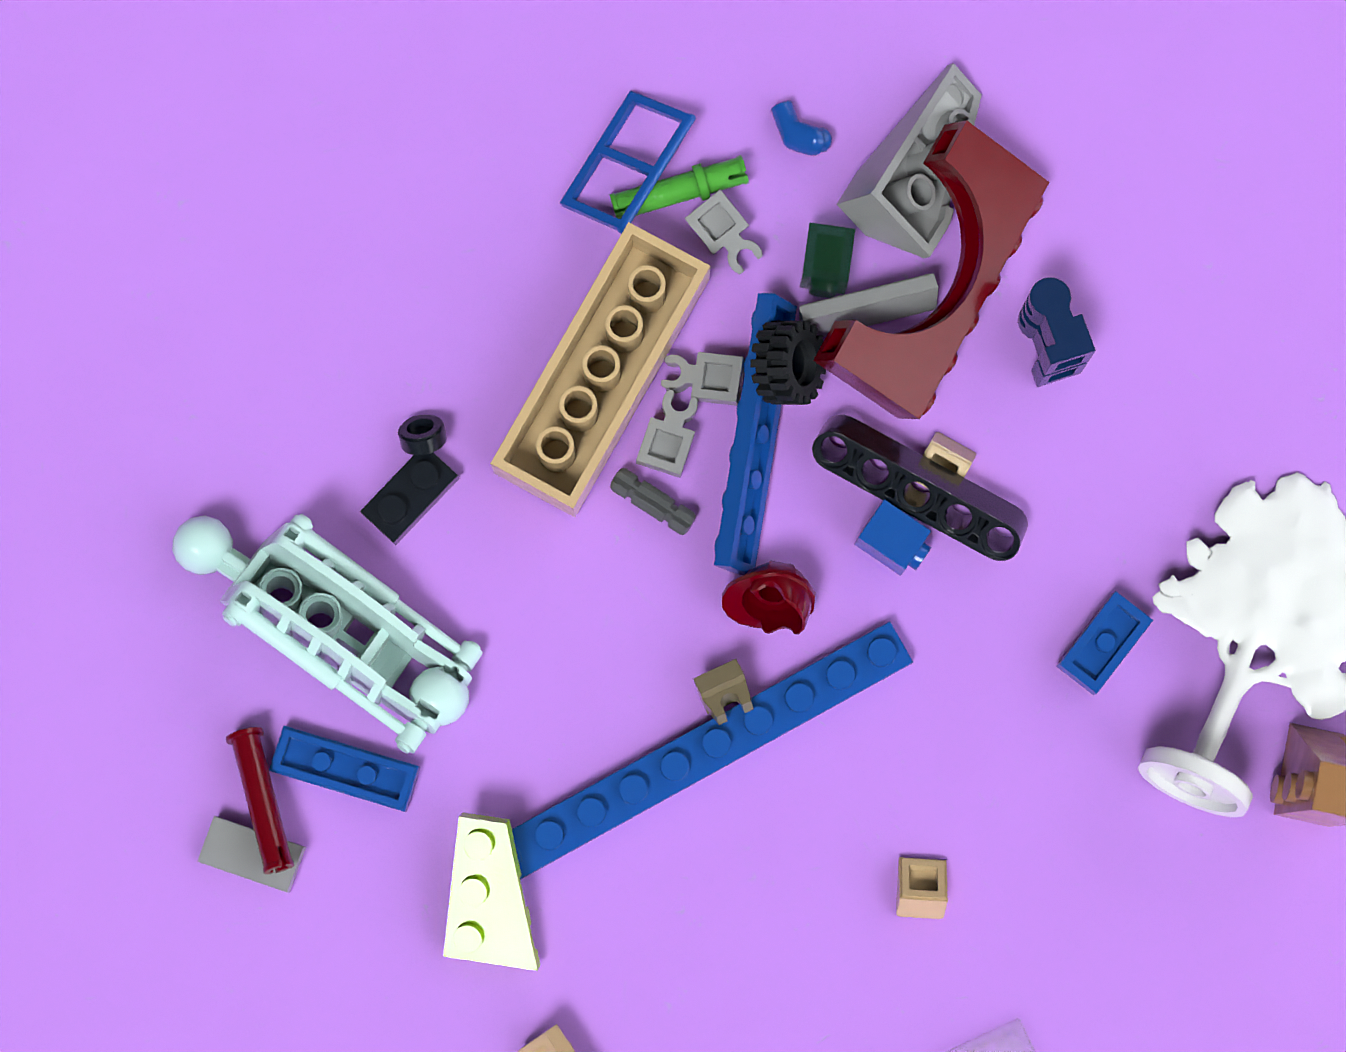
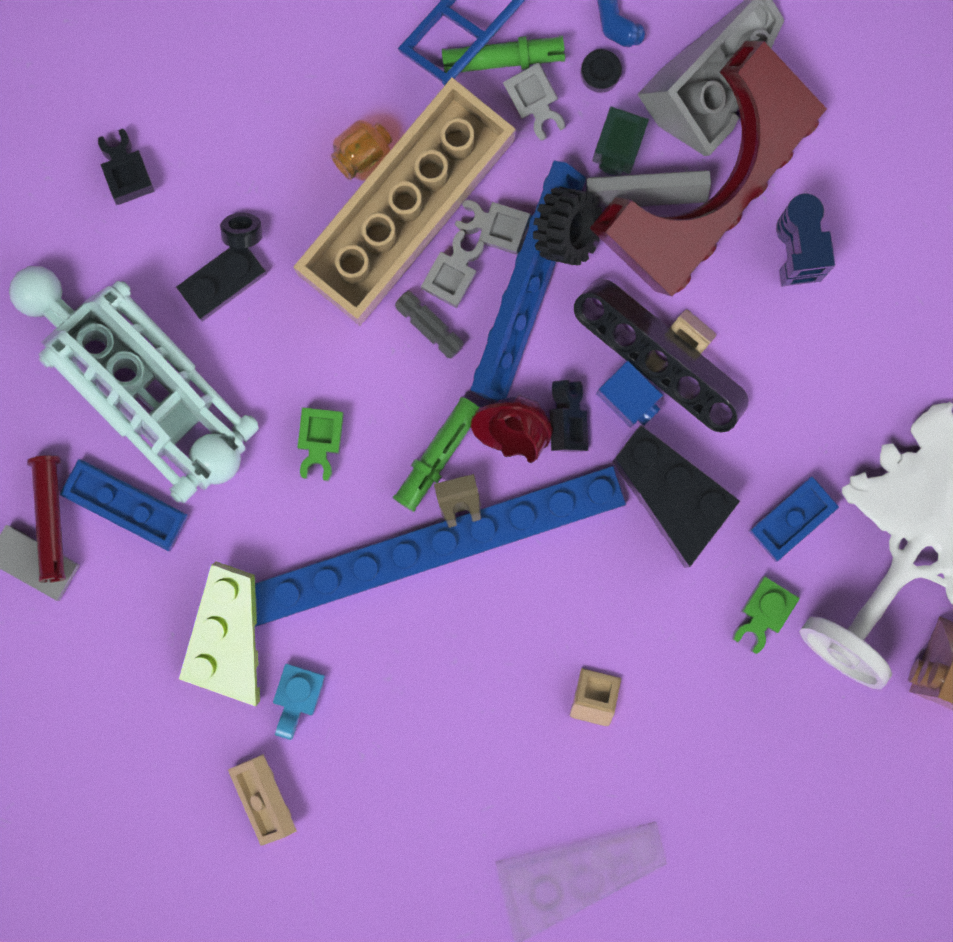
camera: 10 degrees right, 5 degrees up
none -> black plate [98,128,155,206]
none -> dark azure plate [273,664,326,740]
none -> bright green plate [297,407,344,482]
none -> clear yellow head [331,120,392,181]
none -> bright green pin [392,396,480,512]
none -> black plate [550,380,589,452]
none -> black tile [580,49,622,93]
none -> black wedge [612,425,740,568]
none -> bright green plate [732,576,800,654]

